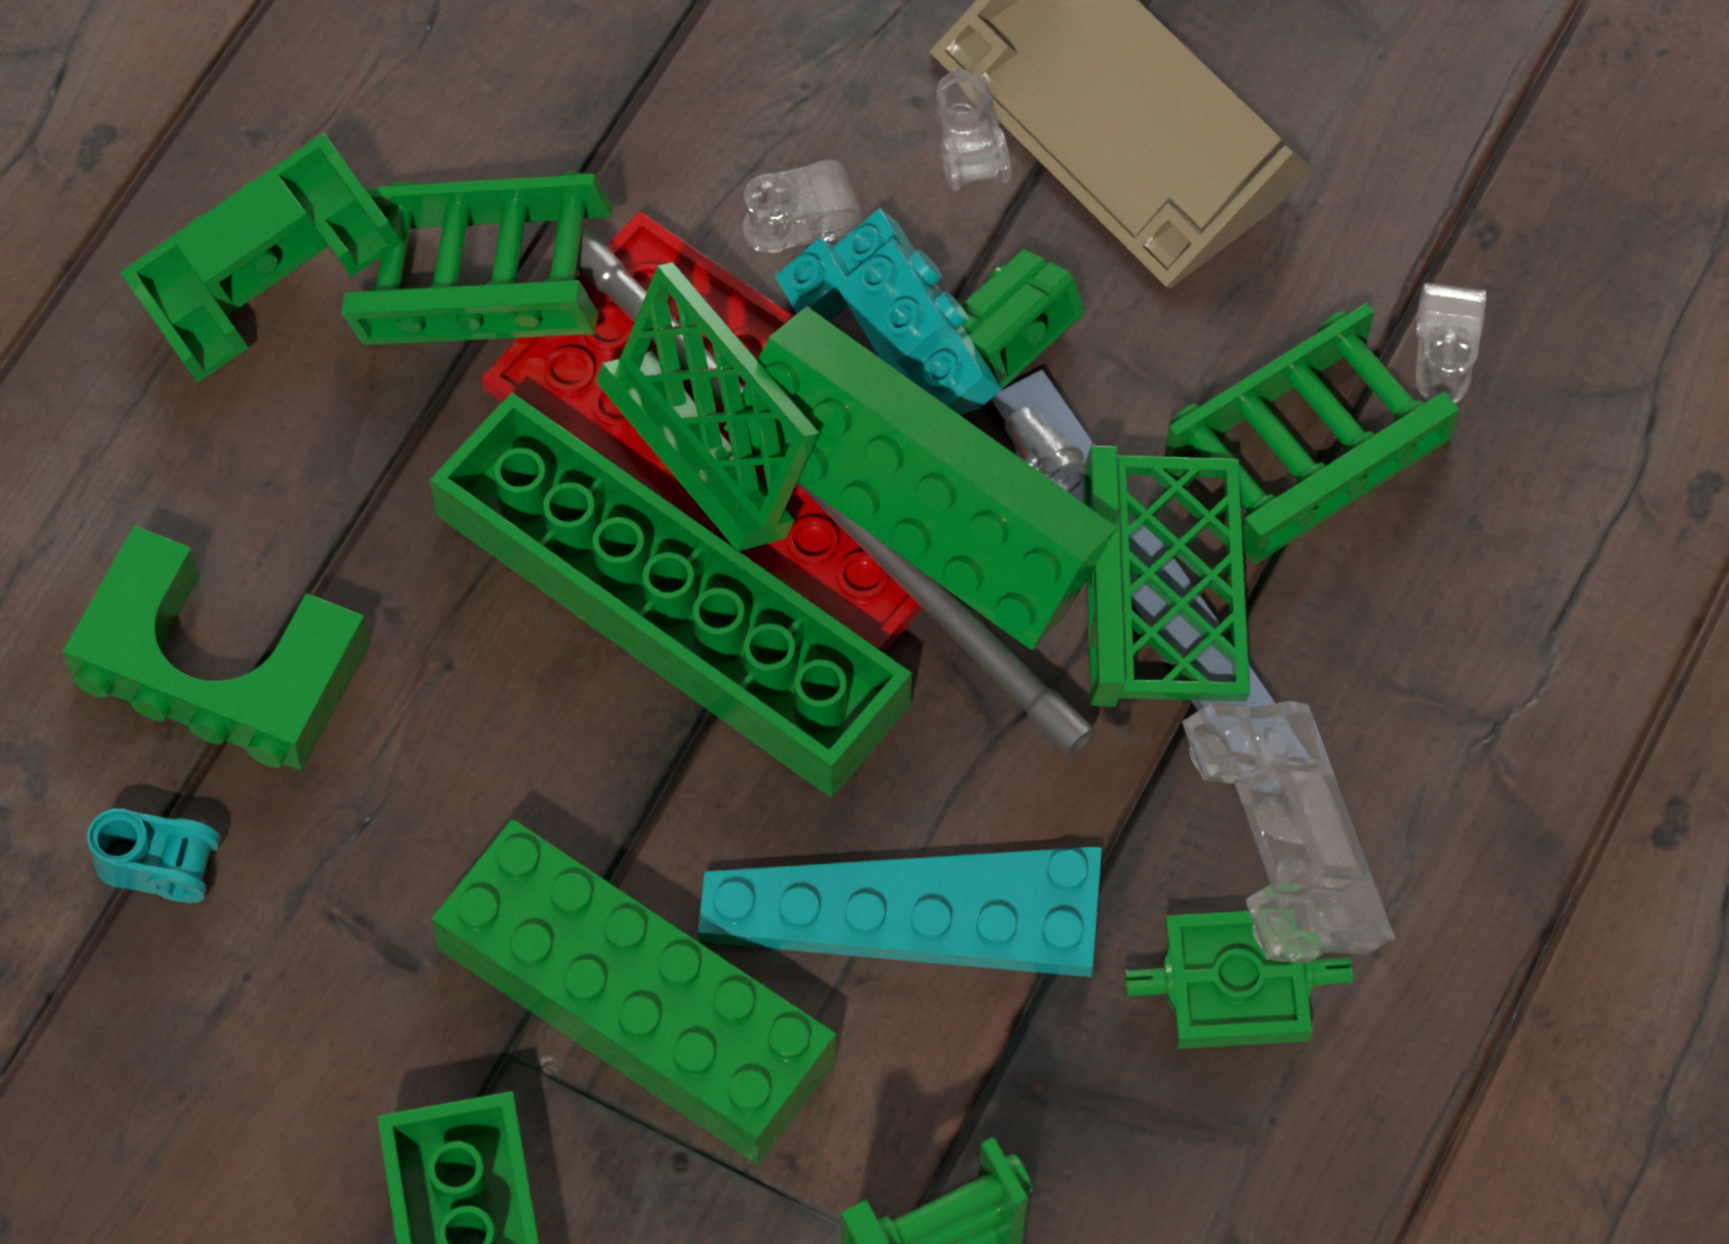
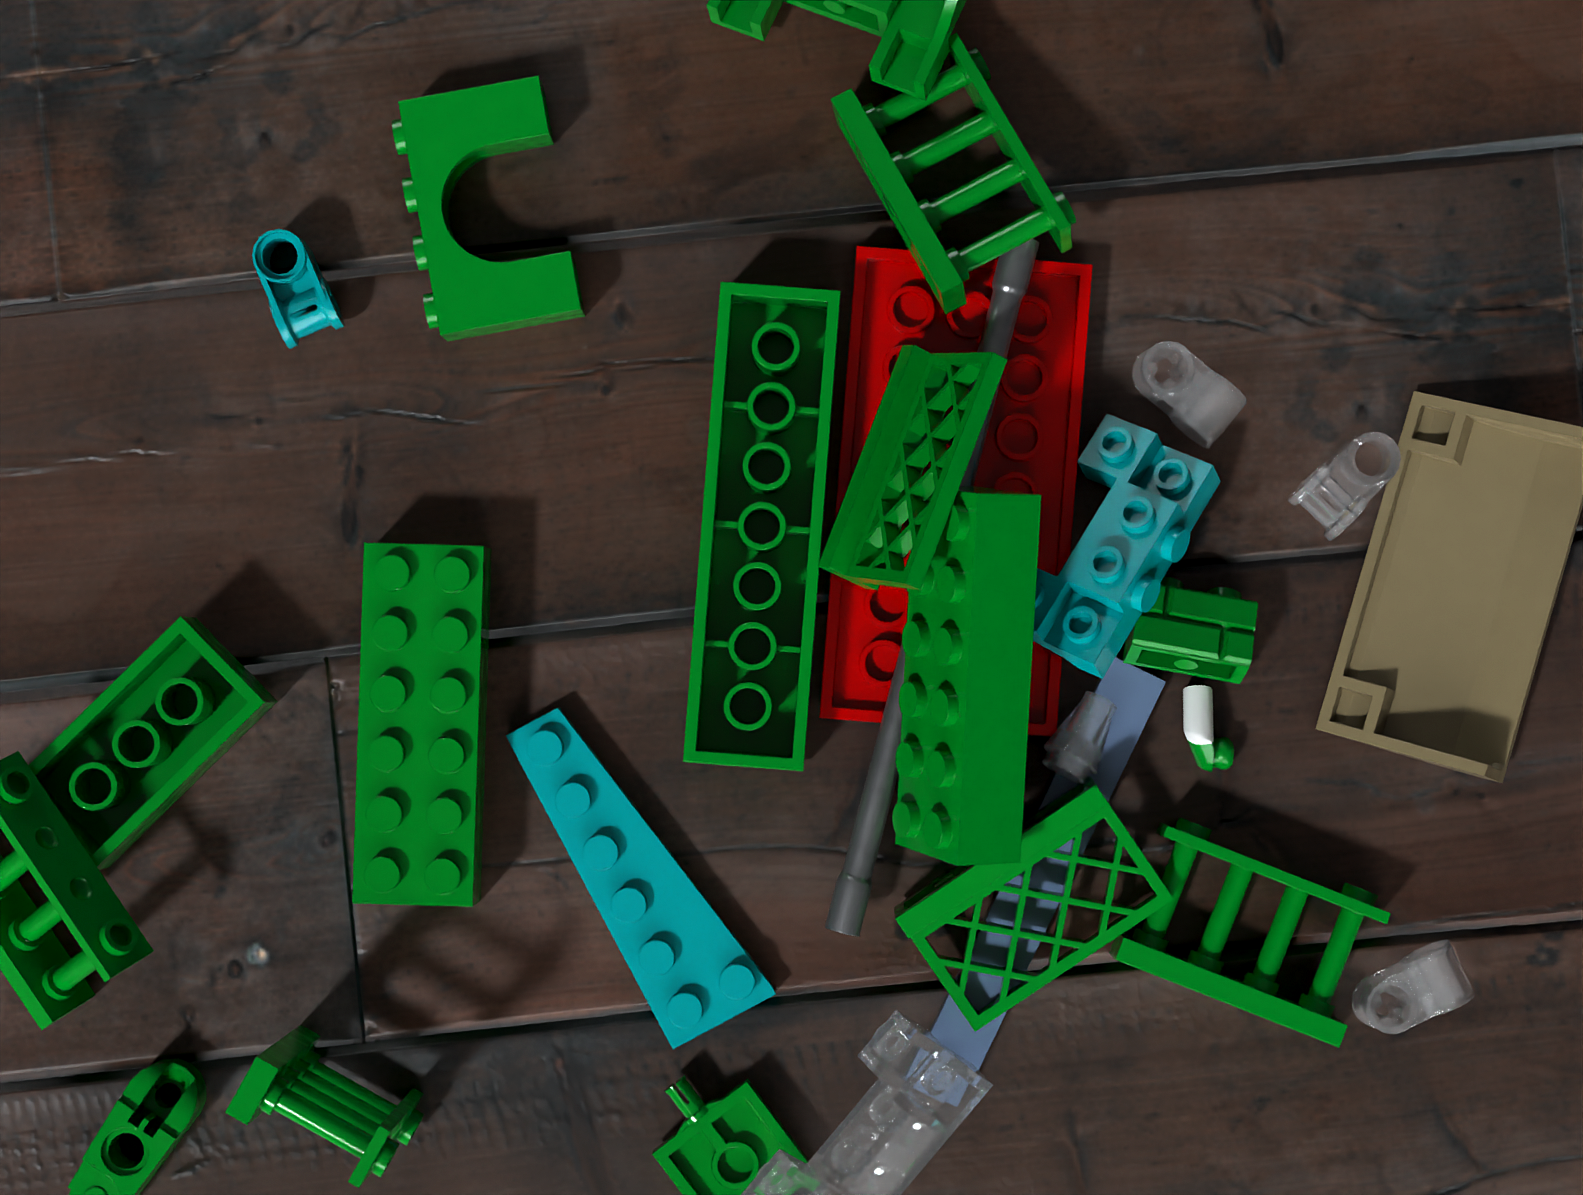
camera: 60 degrees right, 25 degrees up
none -> arm [1183,685,1234,772]

